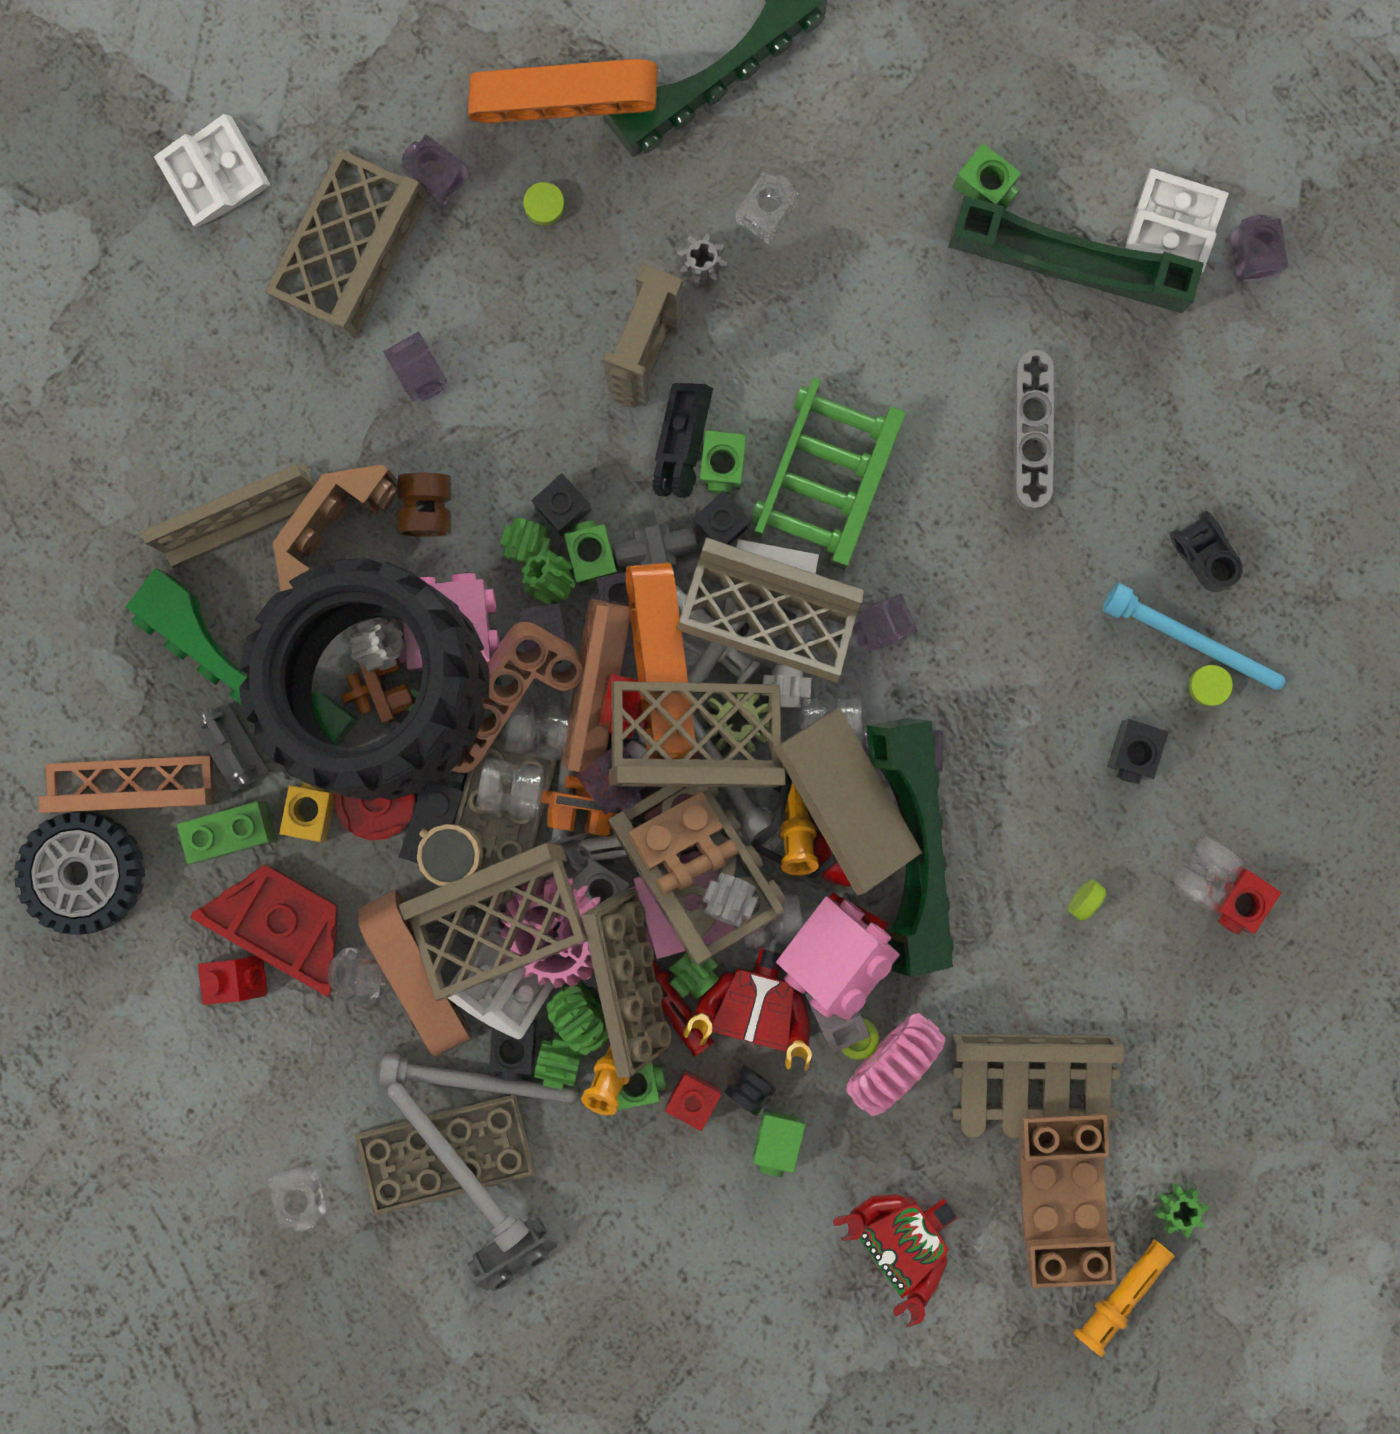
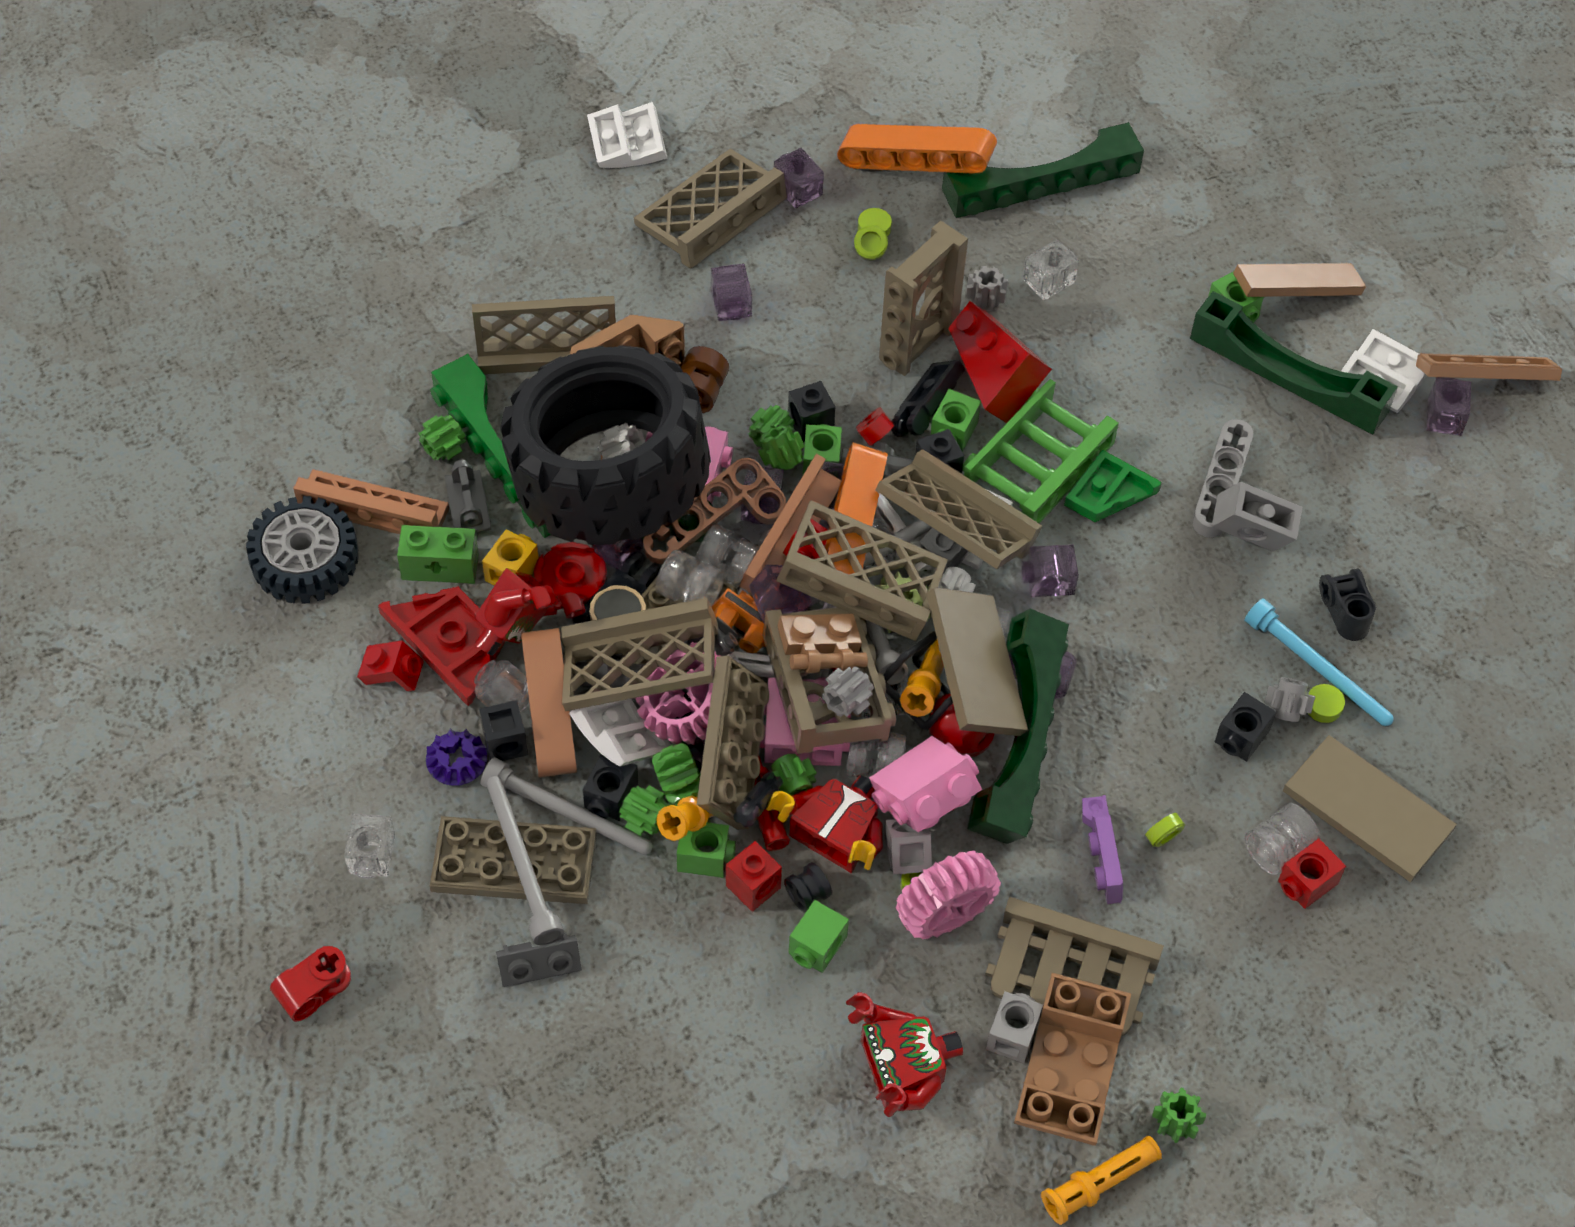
camera: 20 degrees right, 30 degrees down
none -> red piece [270,946,351,1022]
none -> bright green gear [418,415,466,461]
none -> dark purple gear [425,728,487,786]
none -> red torso [475,568,585,656]
none -> black brick [479,700,528,761]
none -> black axle [733,772,783,827]
none -> lime tile [854,225,888,260]
none -> red beam [856,407,894,446]
none -> red wedge [948,301,1052,423]
none -> light grey brick [986,991,1043,1063]
none -> green wing [1064,450,1162,522]
none -> medium lavender hinge [1082,795,1123,904]
none -> light grey brick [1212,482,1303,551]
none -> tile [1233,263,1366,297]
none -> light grey gear [1264,677,1315,722]
none -> dark tan tile [1283,735,1457,883]
none -> medium nougat tile [1416,353,1562,381]

